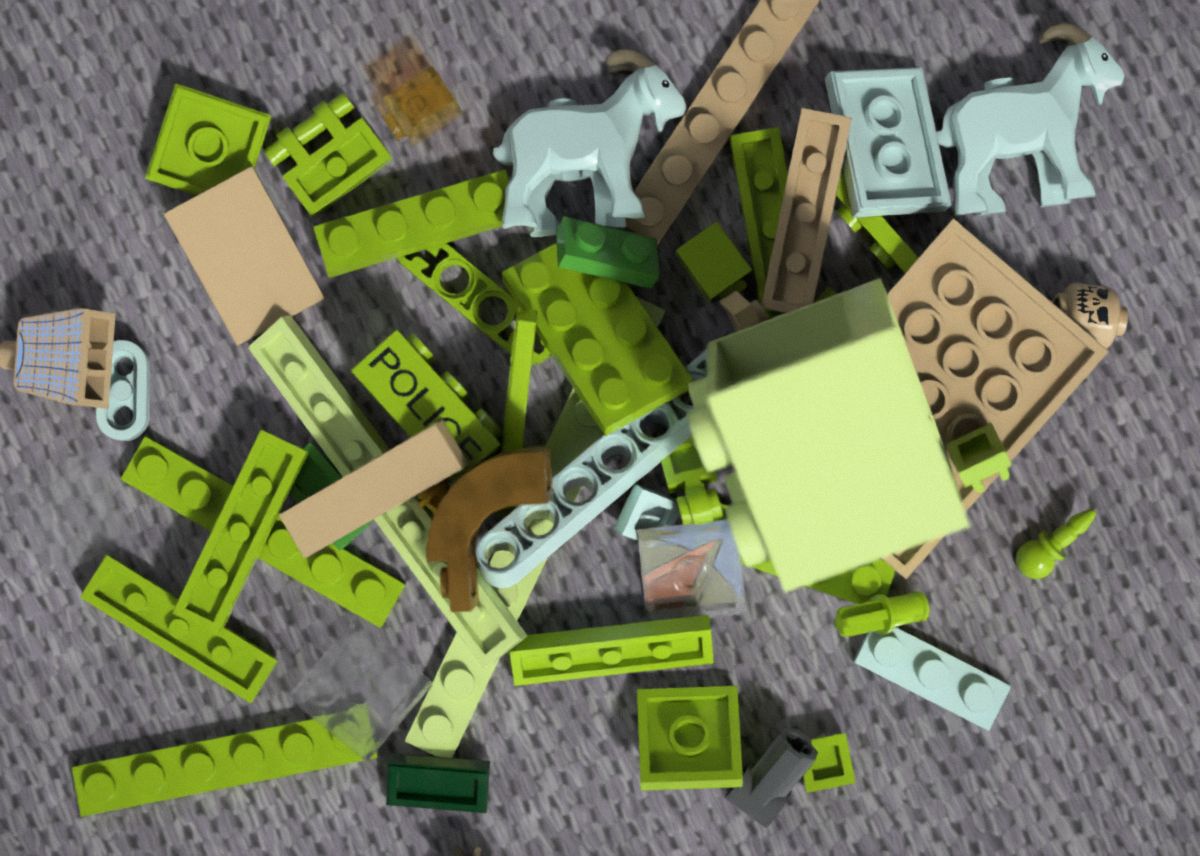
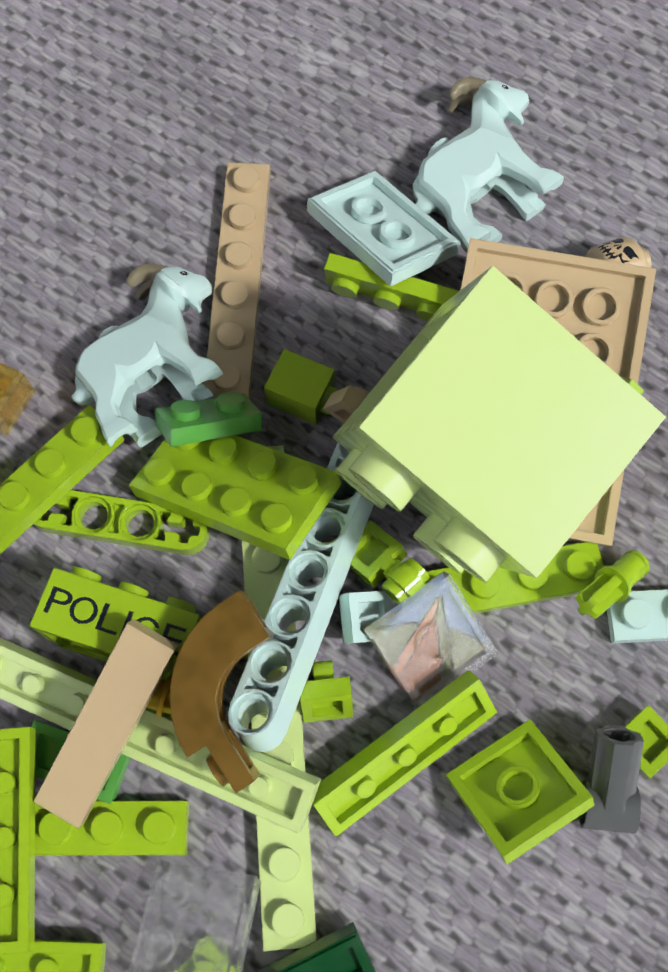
camera: 25 degrees left, 15 degrees down
lime tile [494,309,538,517] -> none
lime plate [729,127,788,319] -> none
tan plate [761,108,852,313] -> none
none -> lime tile [300,660,353,723]

